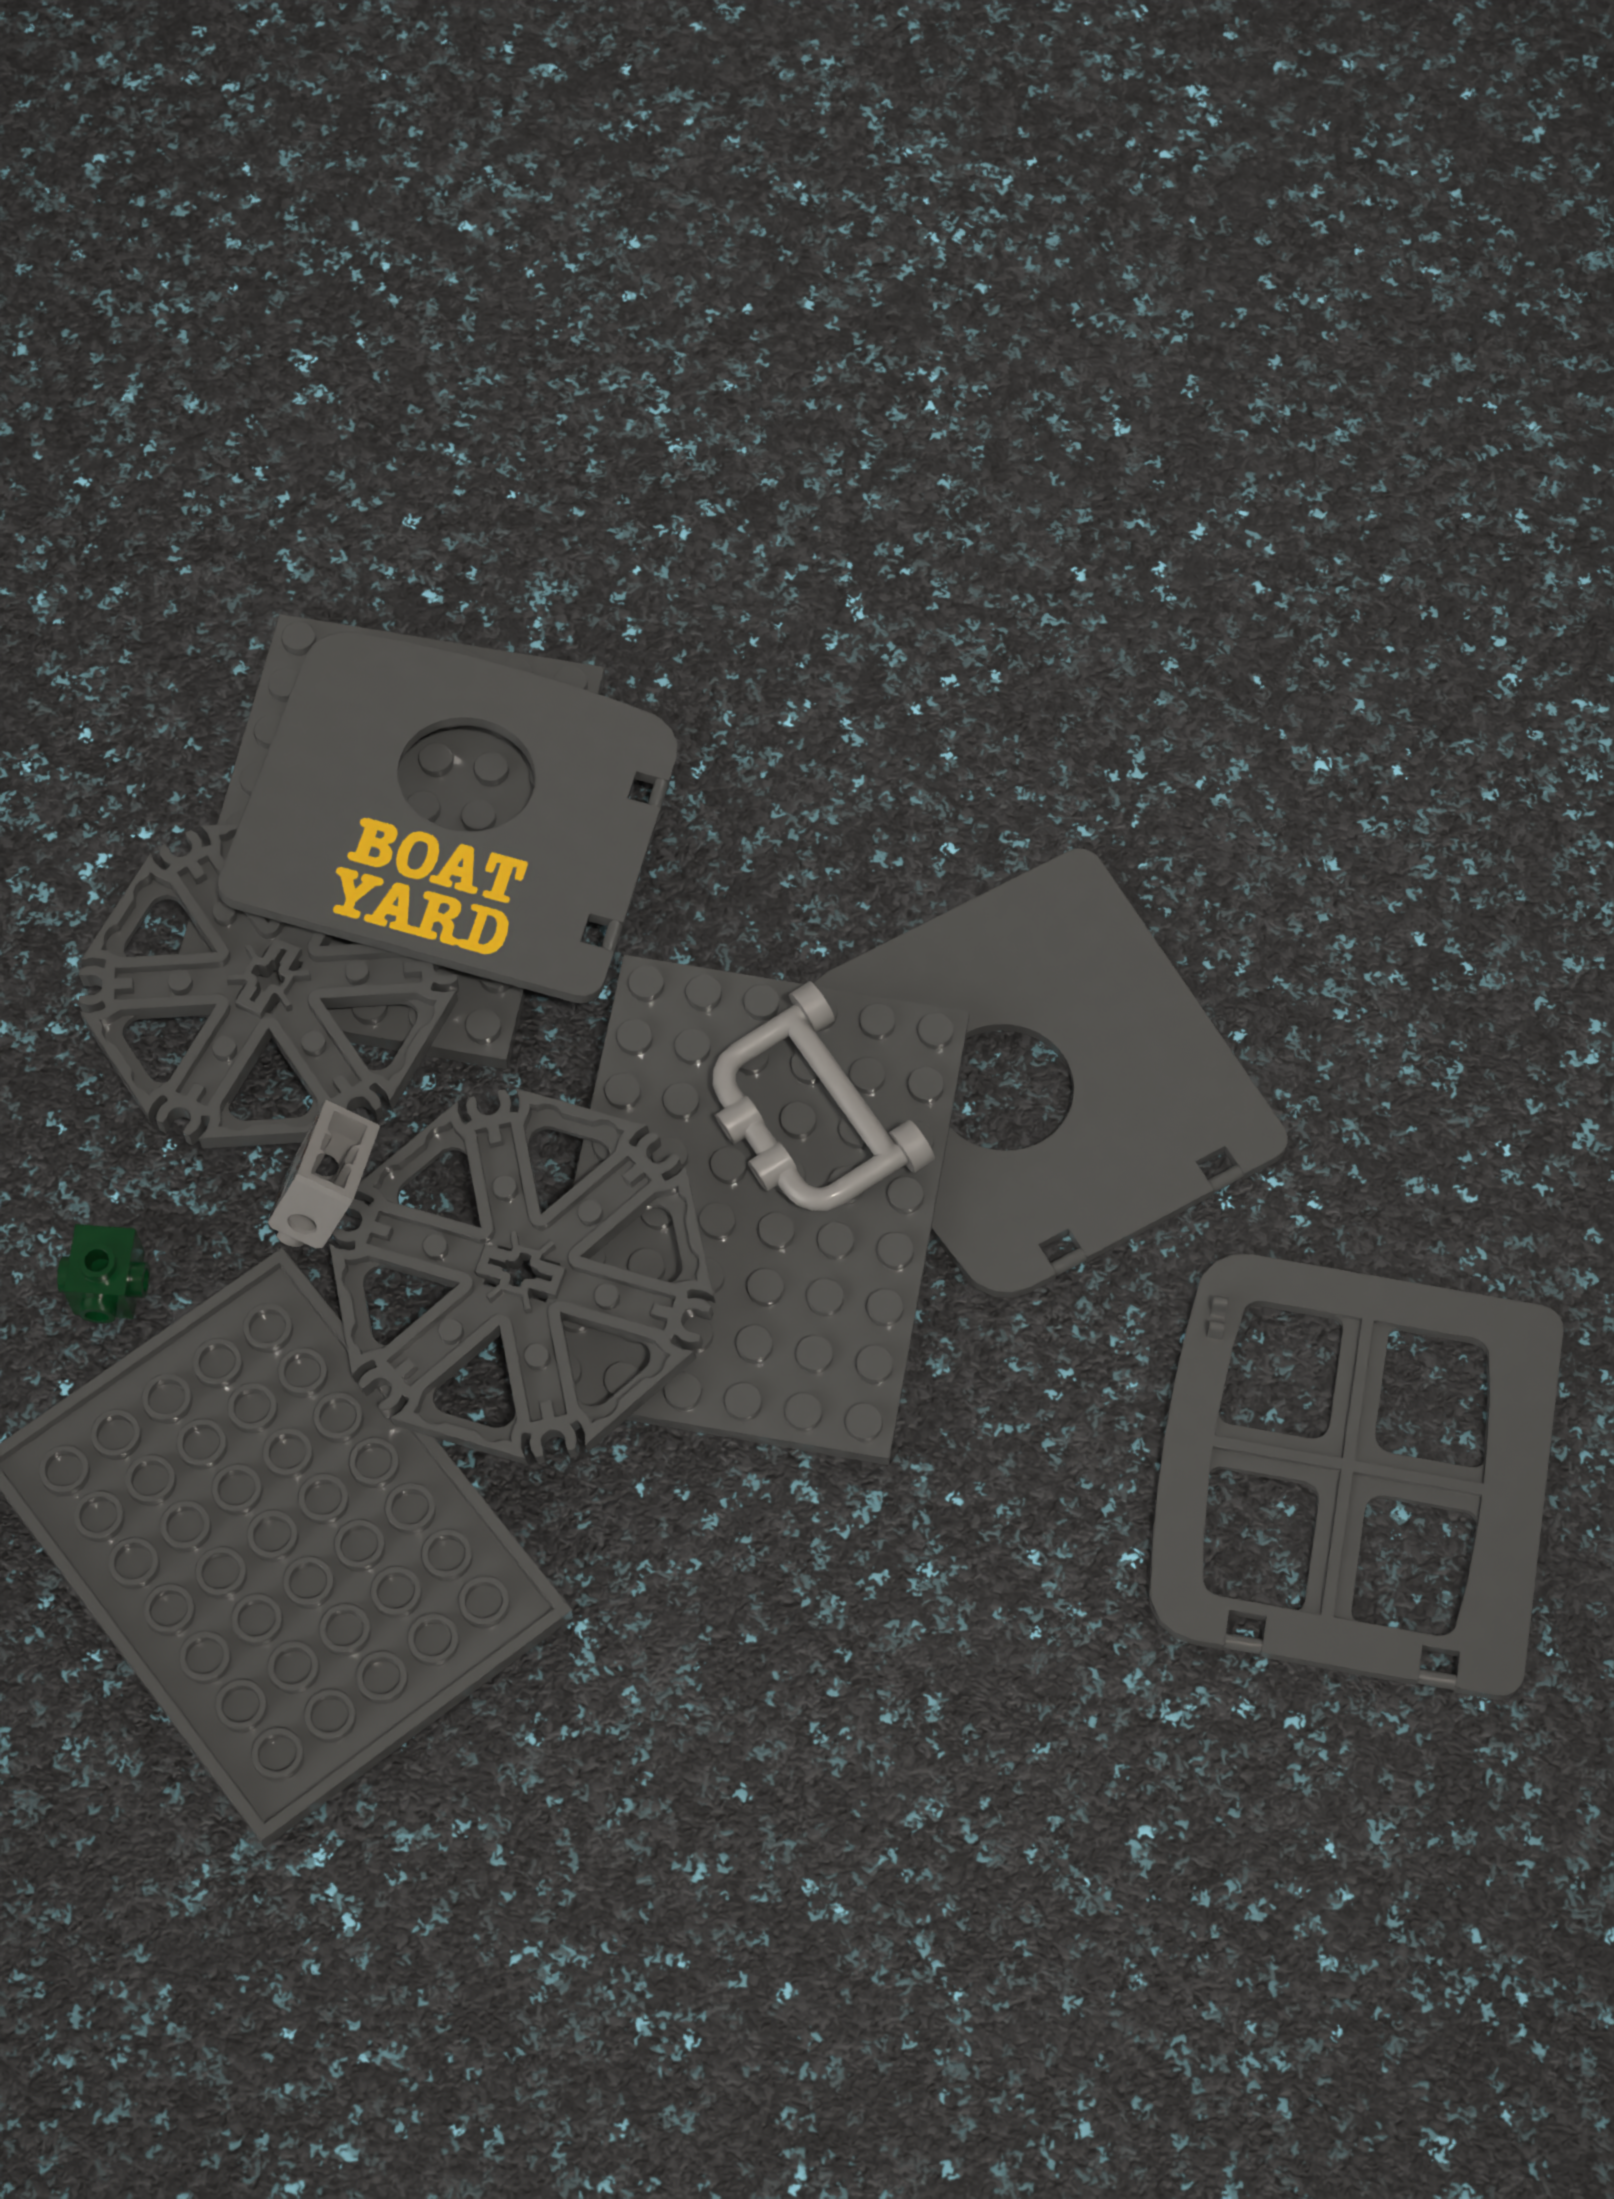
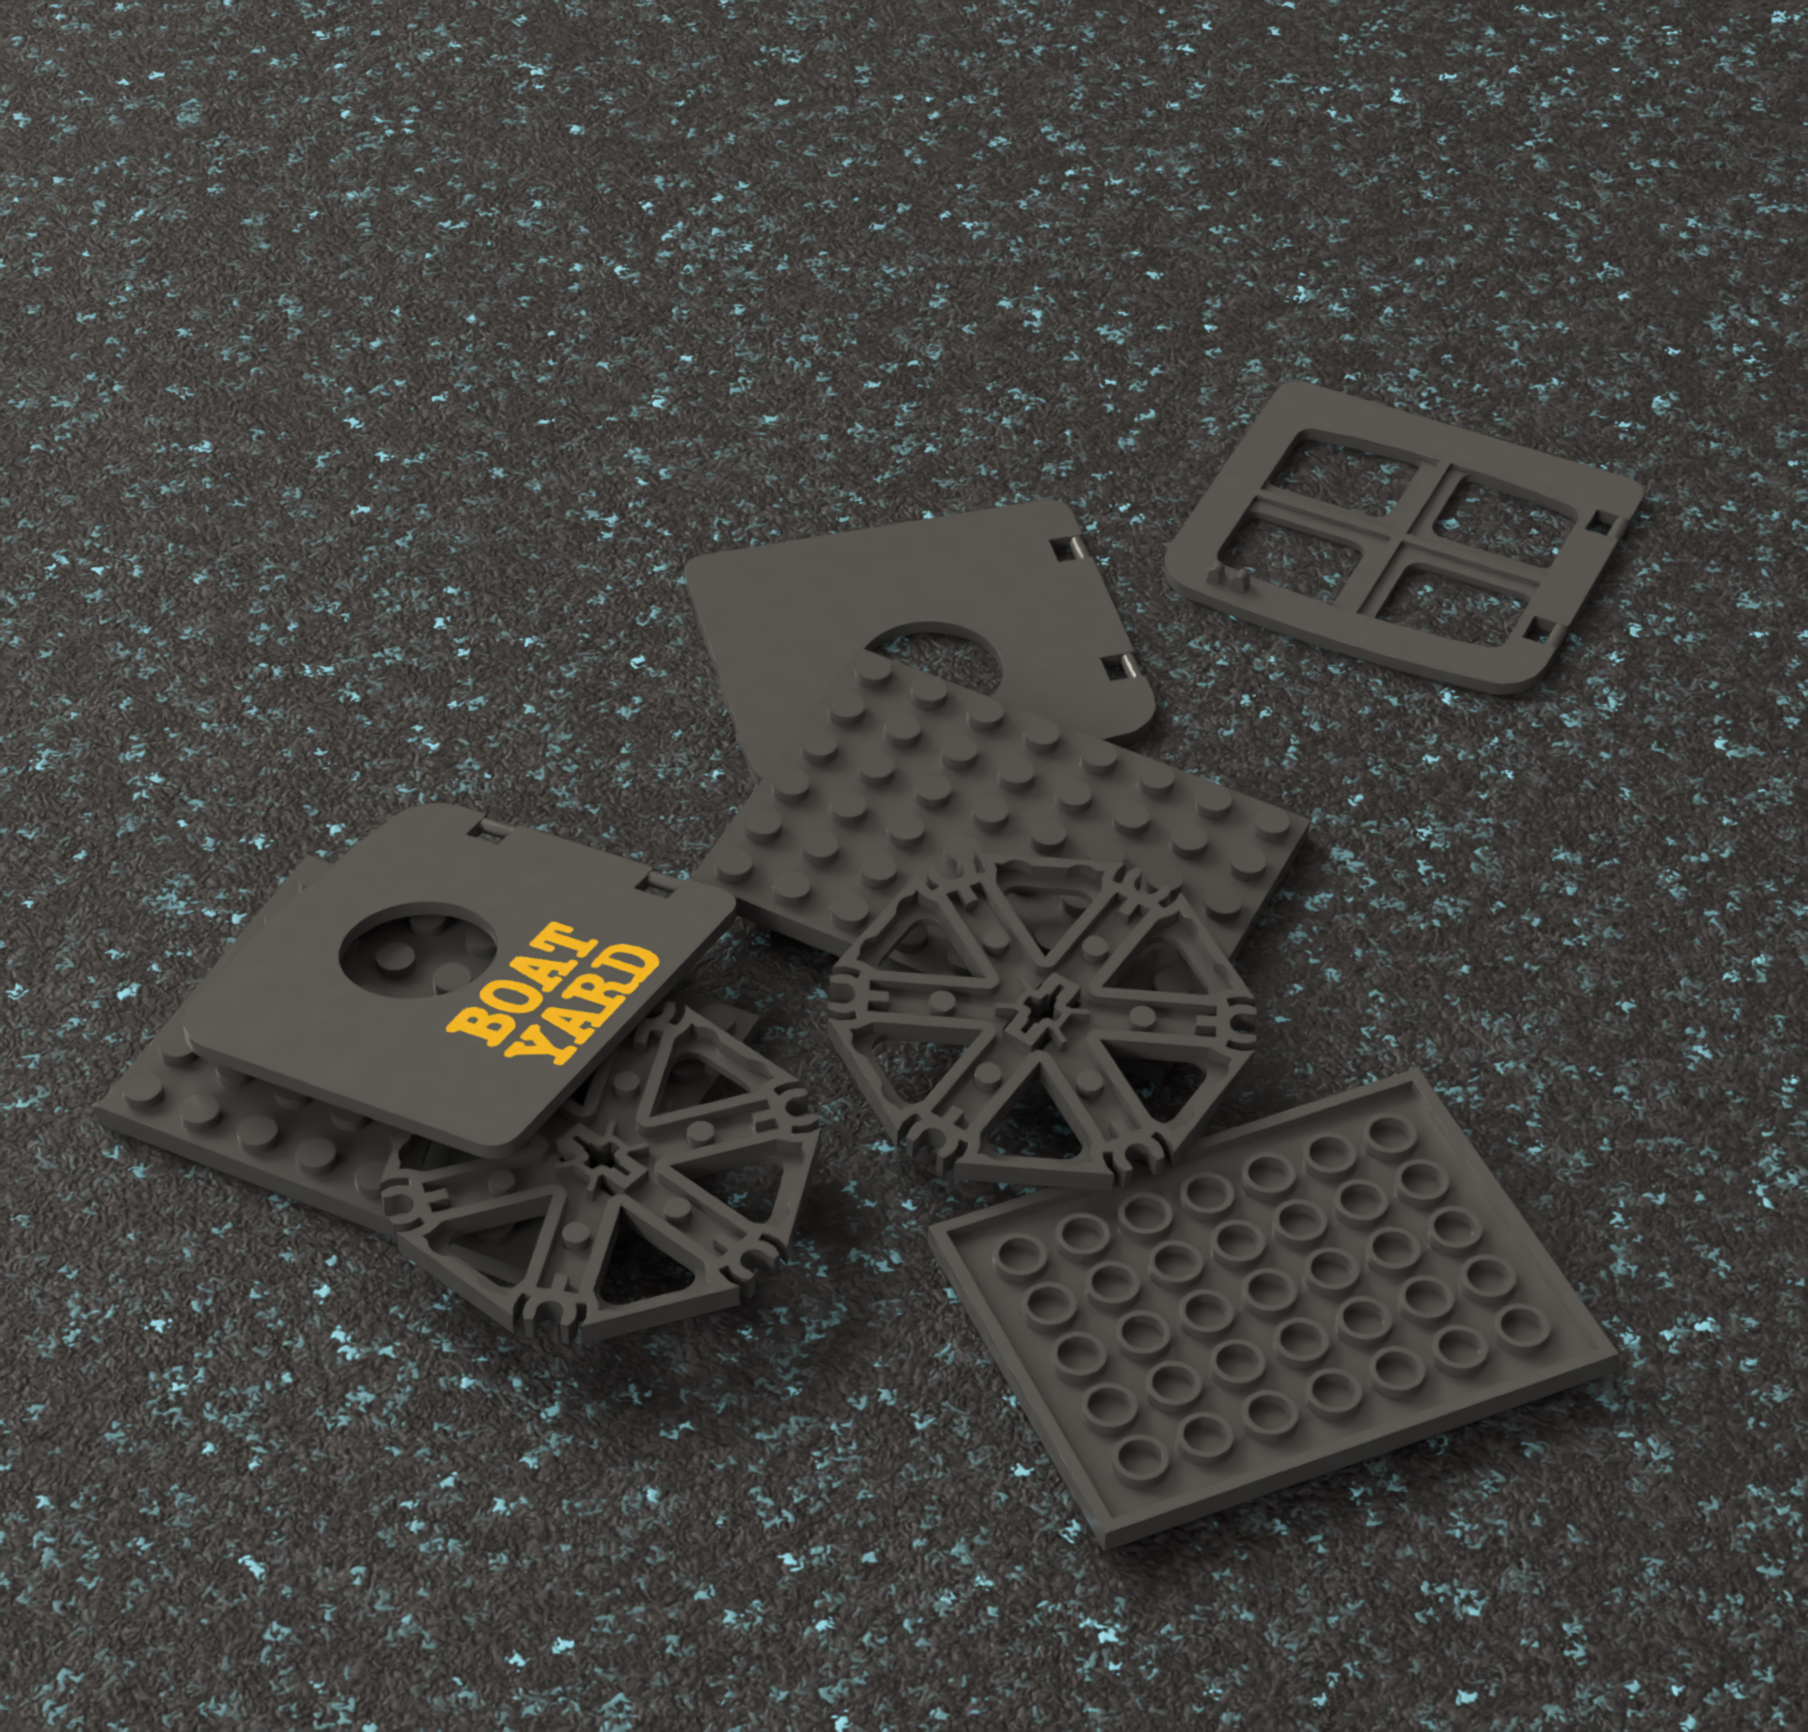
camera: 75 degrees left, 20 degrees down
dark green brick [57,1224,150,1323] -> none
light grey torso [267,1100,380,1248] -> none
light grey bar [713,981,935,1211] -> none

